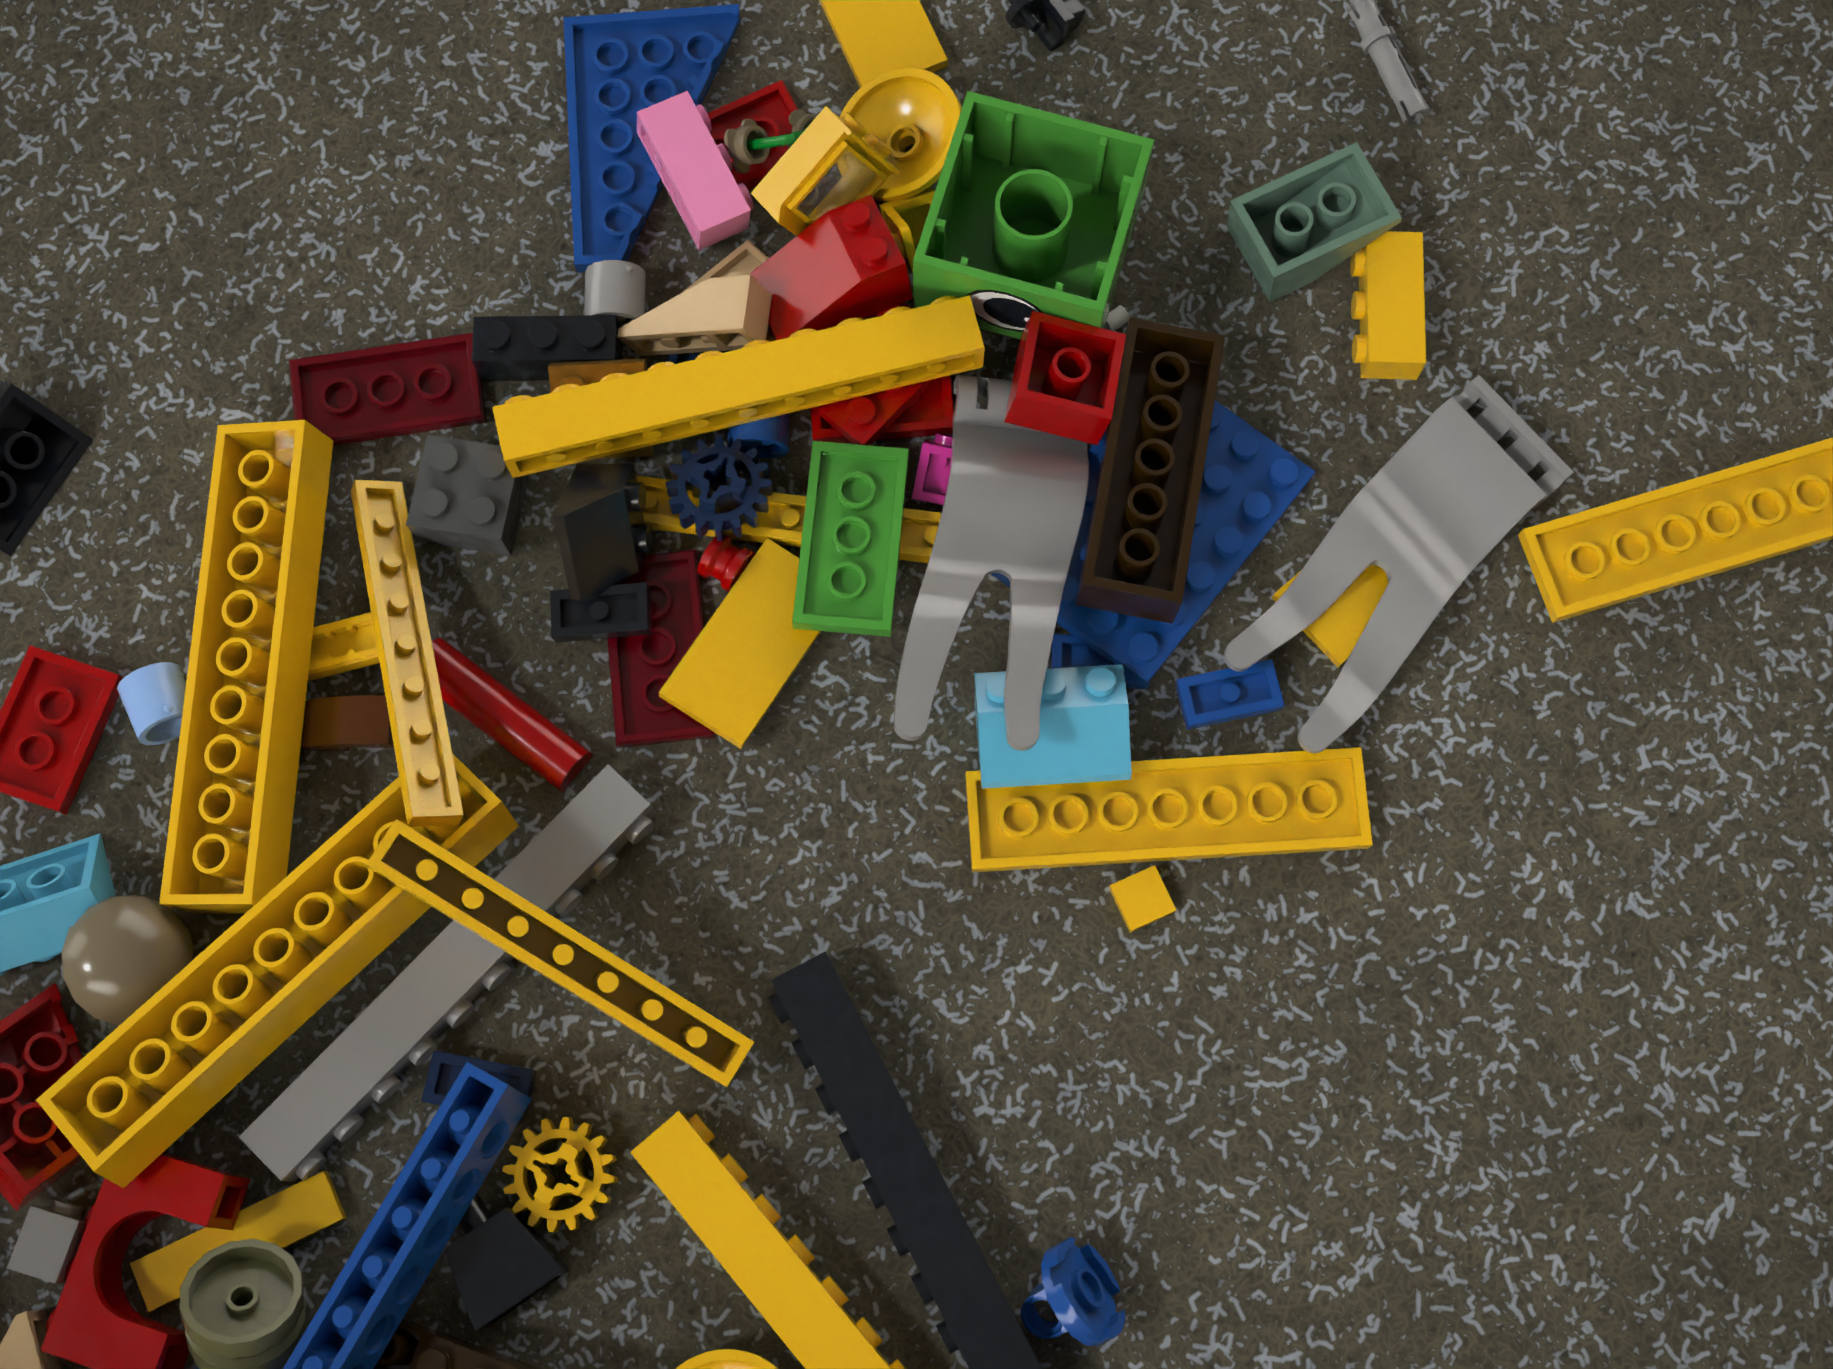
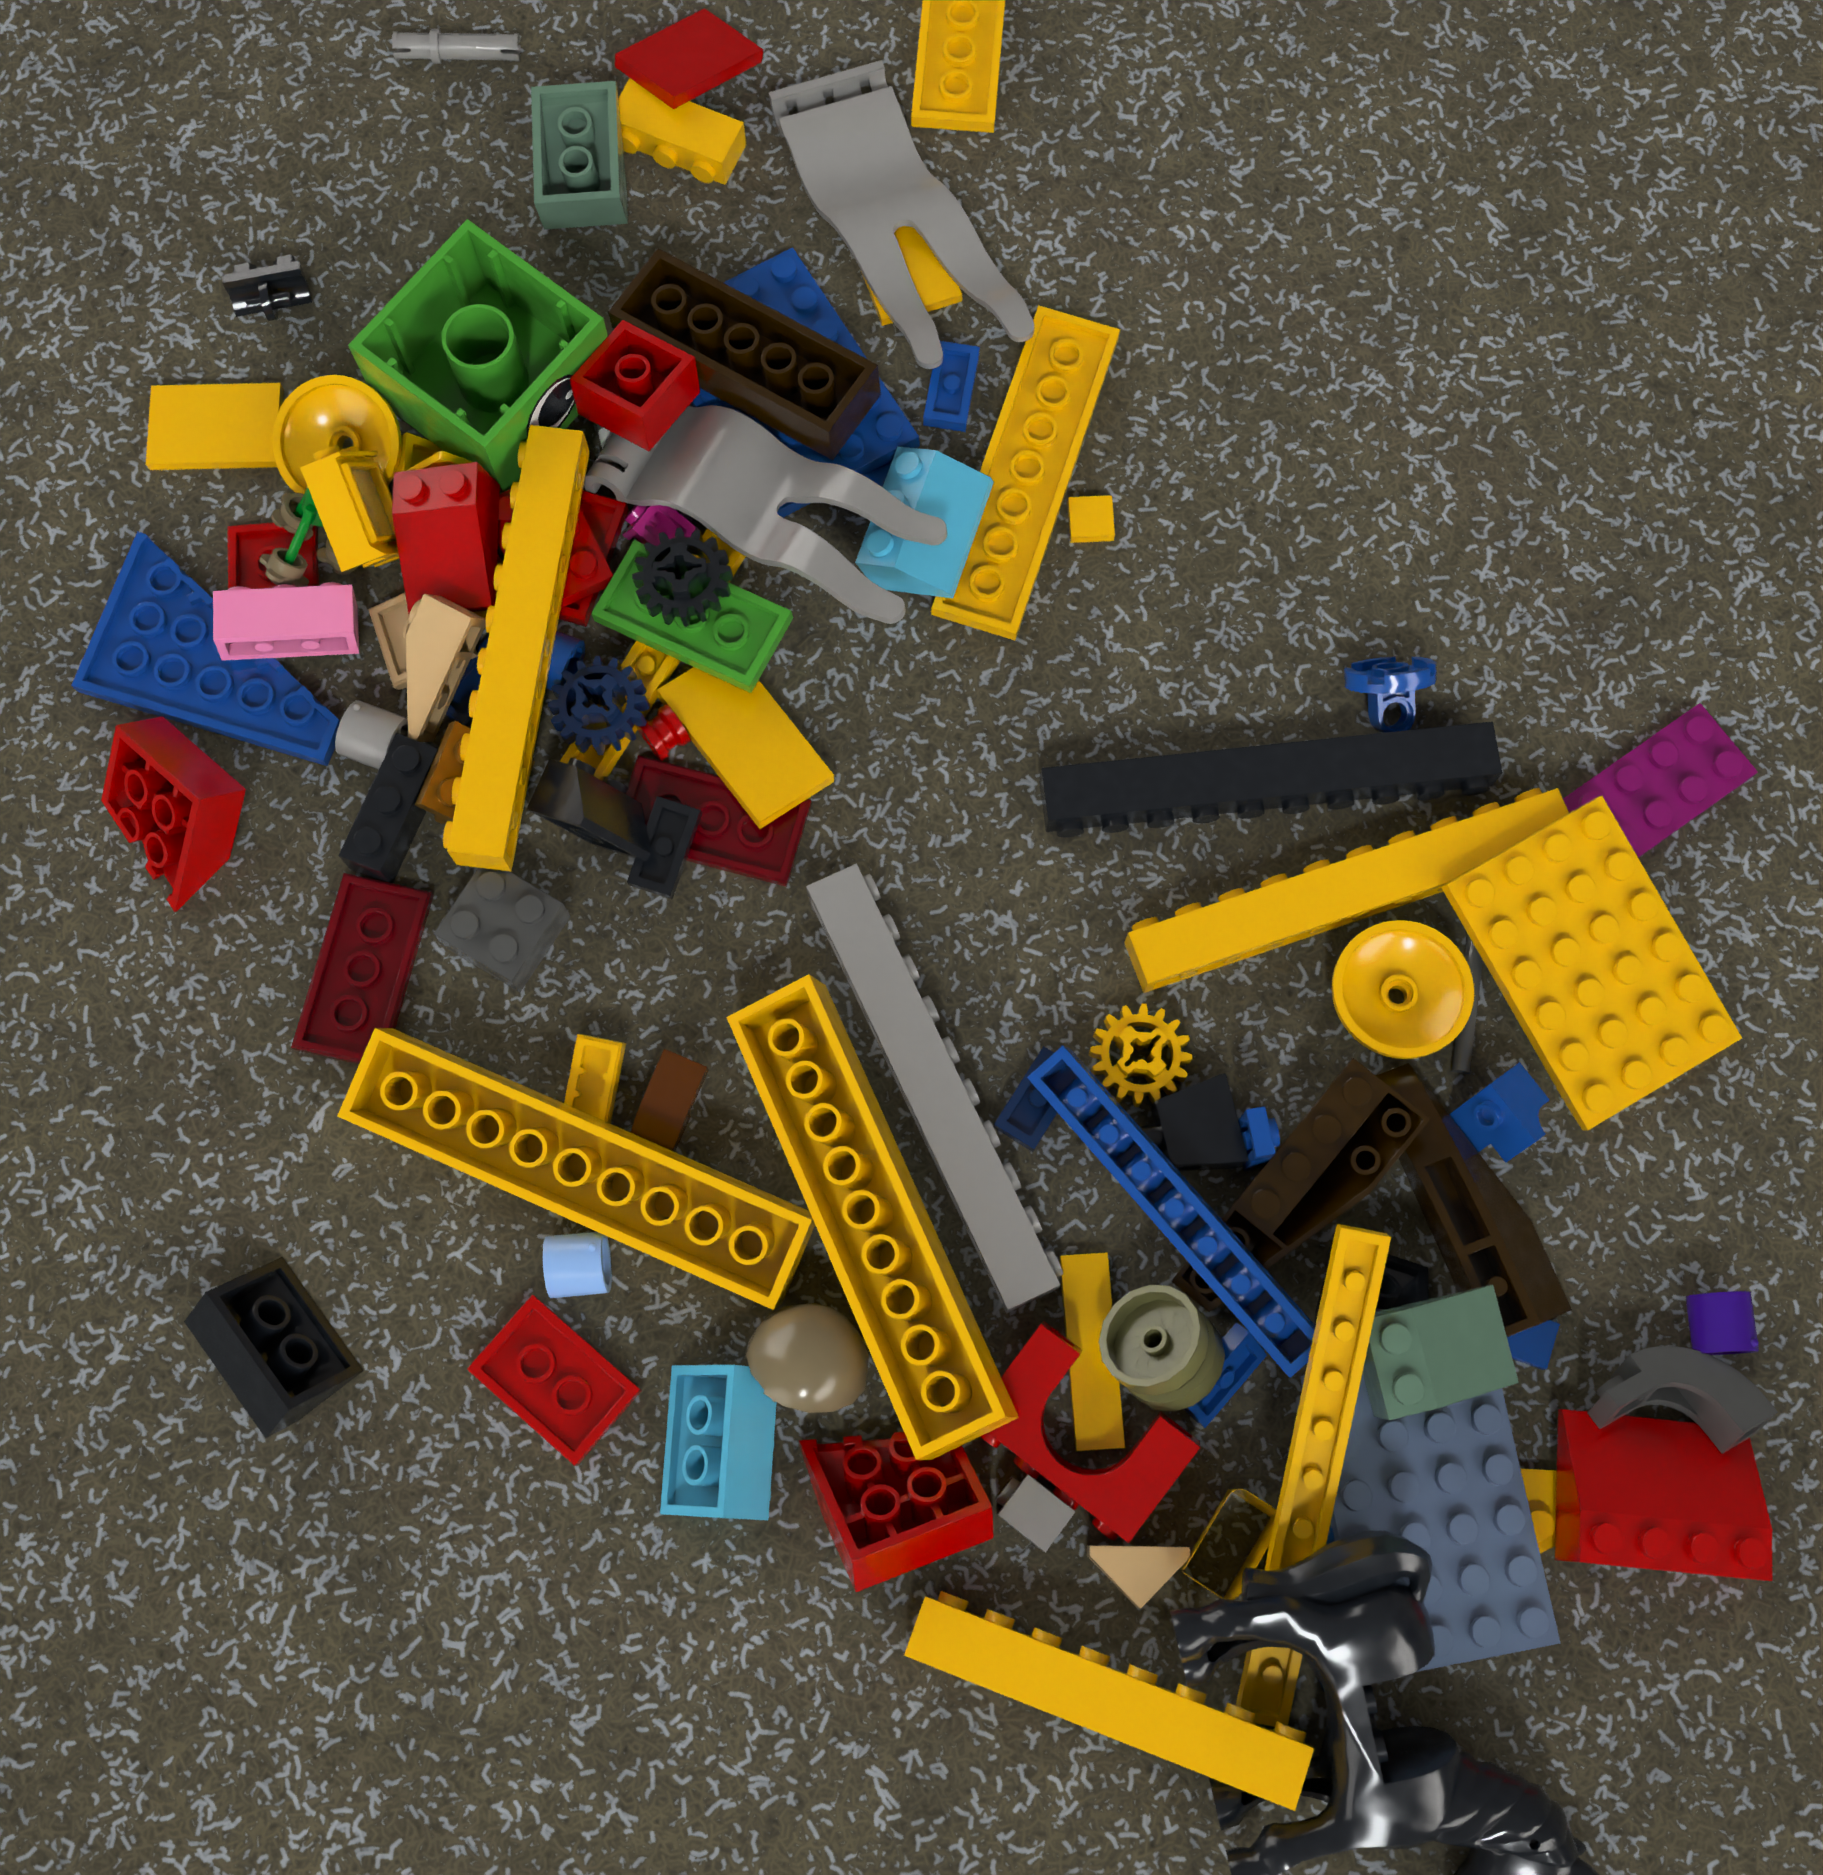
camera: 70 degrees left, 0 degrees up
yellow plate [351,480,464,827] -> none
yellow brick [366,819,754,1087] -> none
red brick [432,638,593,793] -> none
none -> red wedge [101,716,246,912]
none -> red tile [615,8,763,109]
none -> black gear [632,528,733,627]
none -> blue plate [1238,1106,1280,1171]

